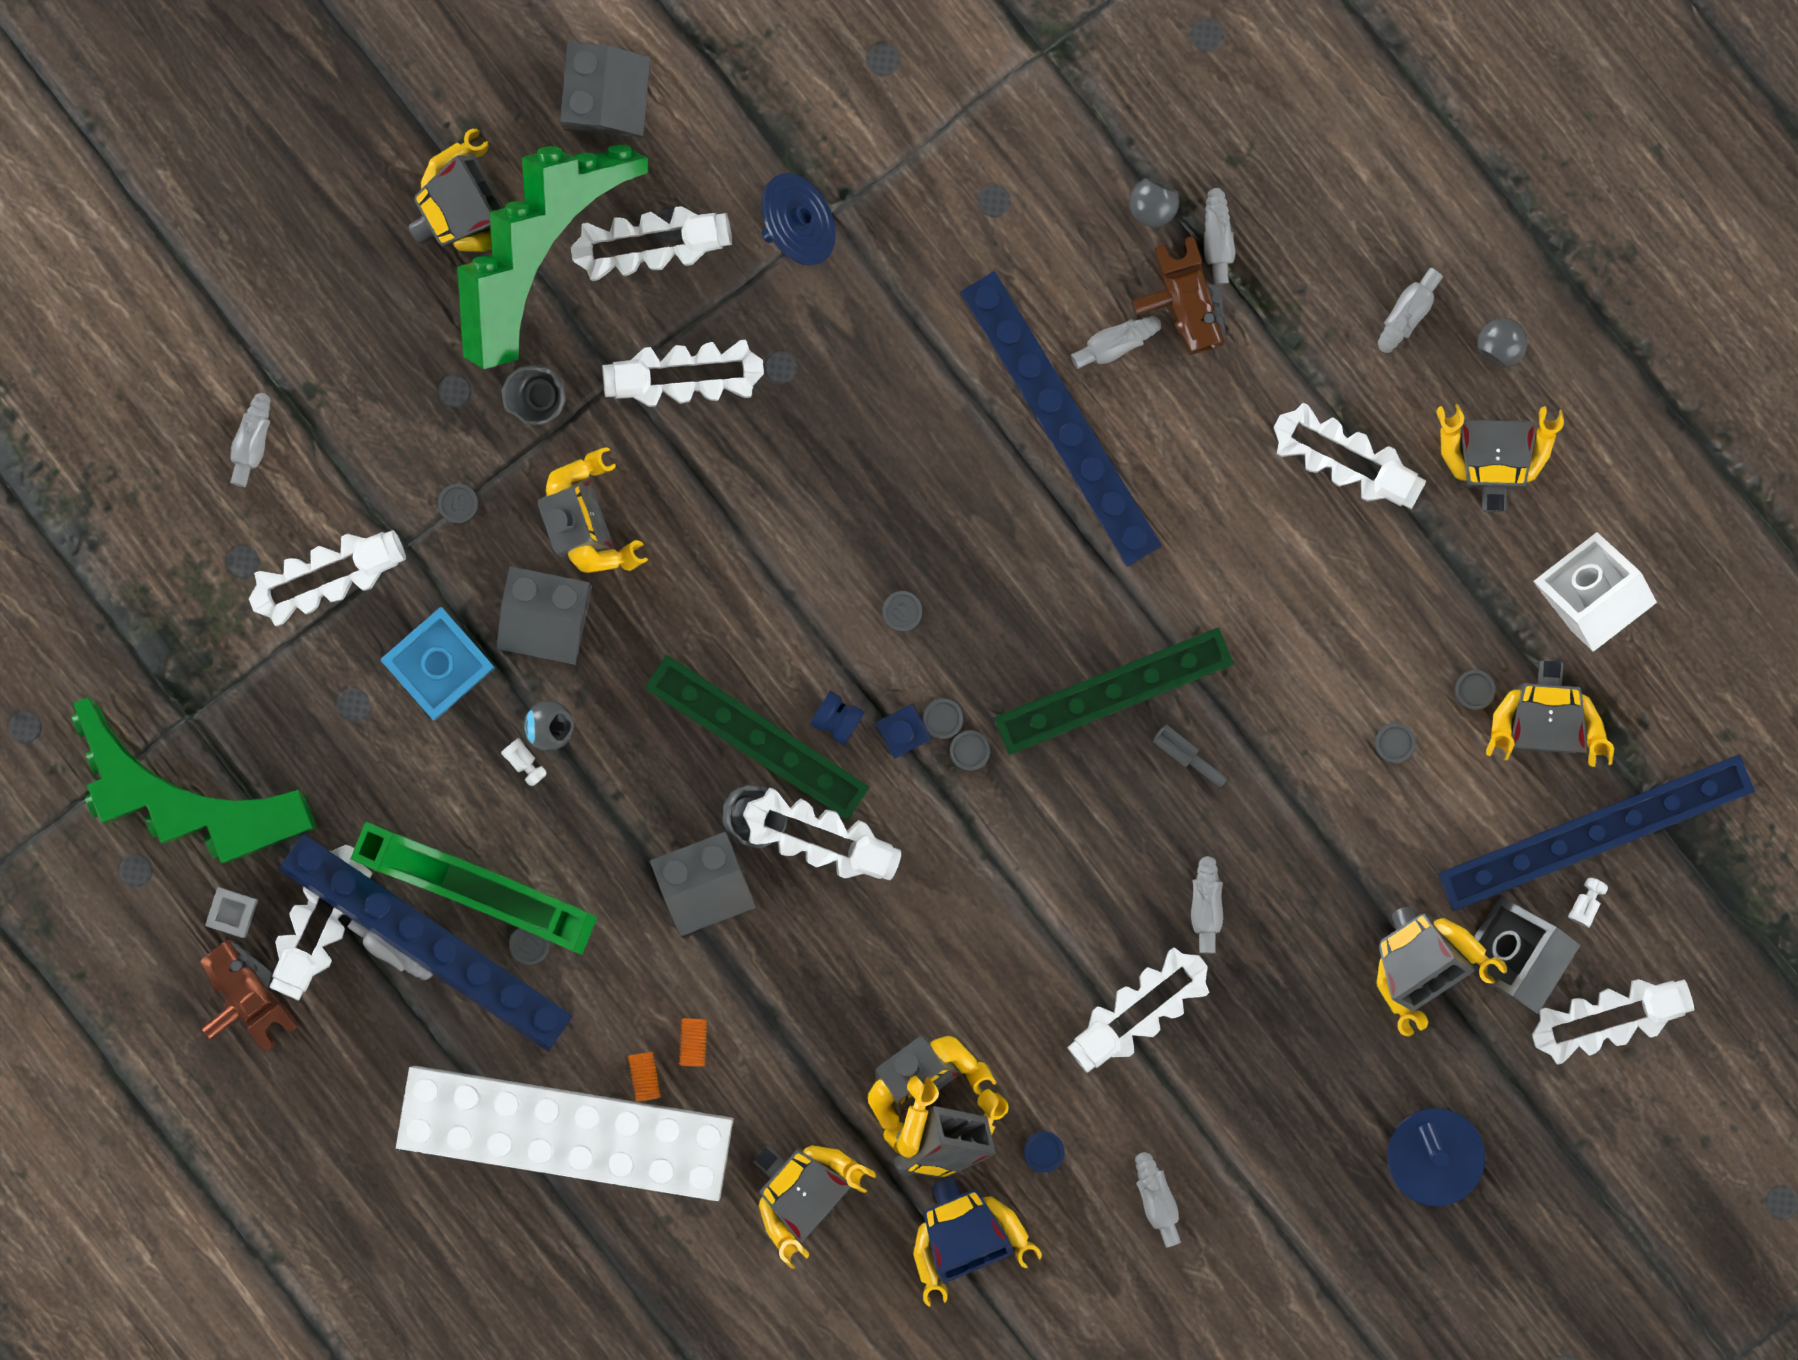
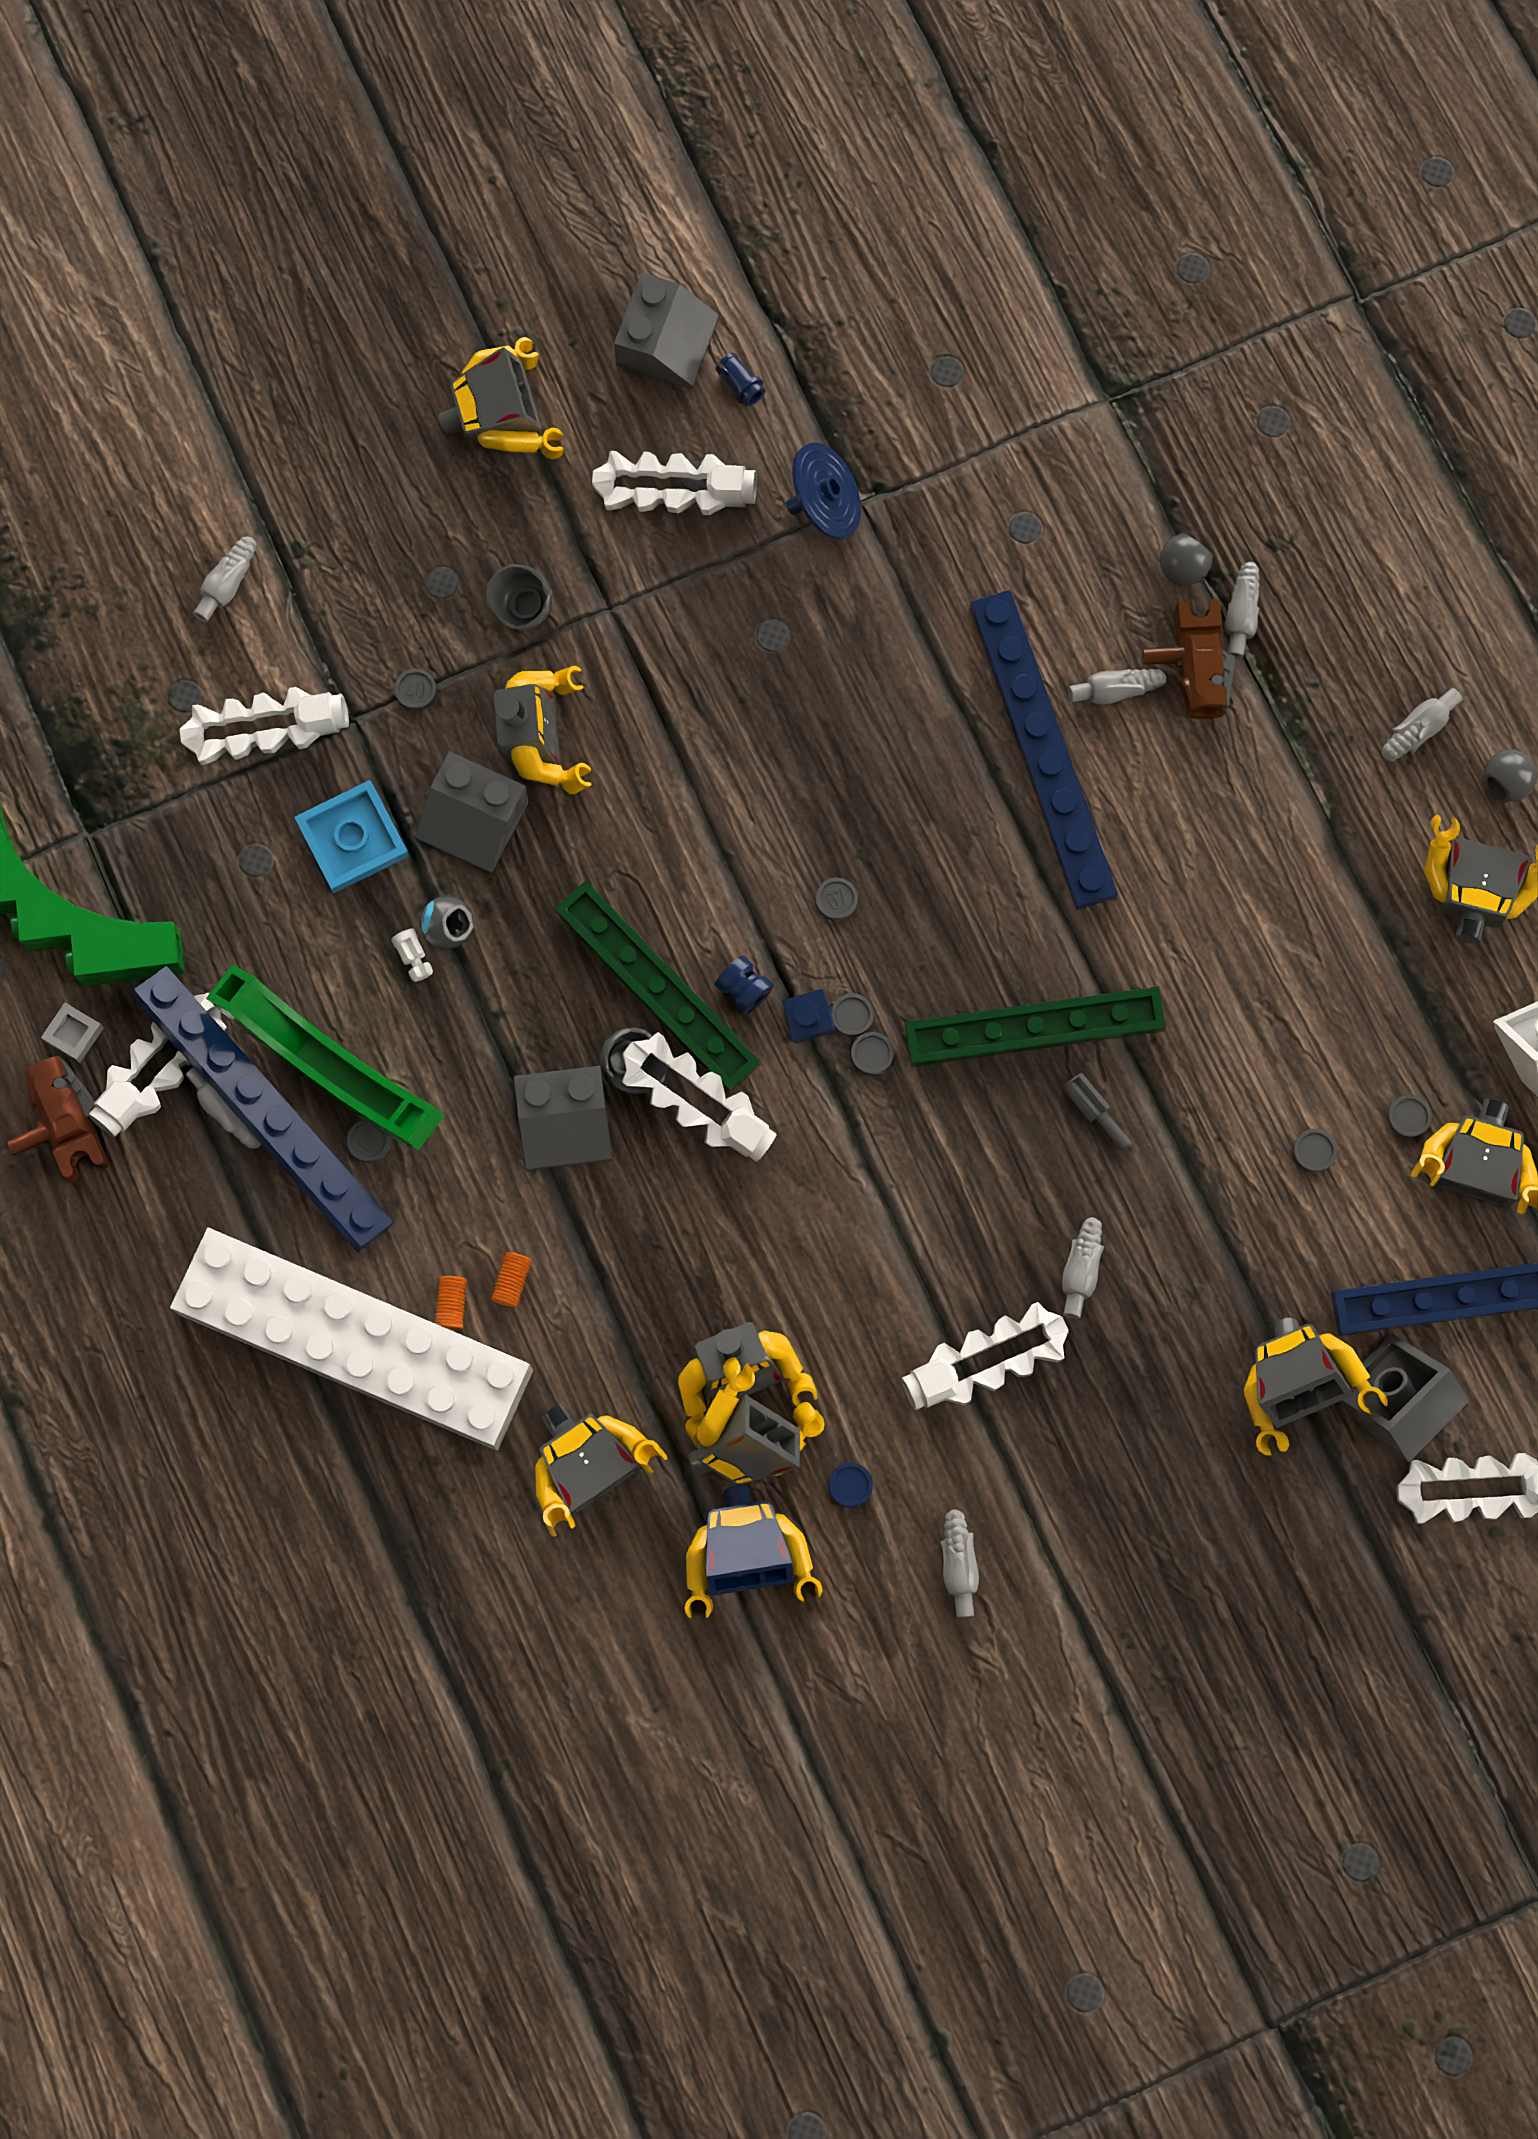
camera: 10 degrees right, 10 degrees down
arch [457,144,648,369] -> none
white sword [602,340,764,407] -> none
white sword [1273,403,1426,509] -> none
dark blue shield [1387,1108,1485,1206] -> none
white piece [1568,878,1608,928] -> none
none -> dark blue pin [715,353,765,406]

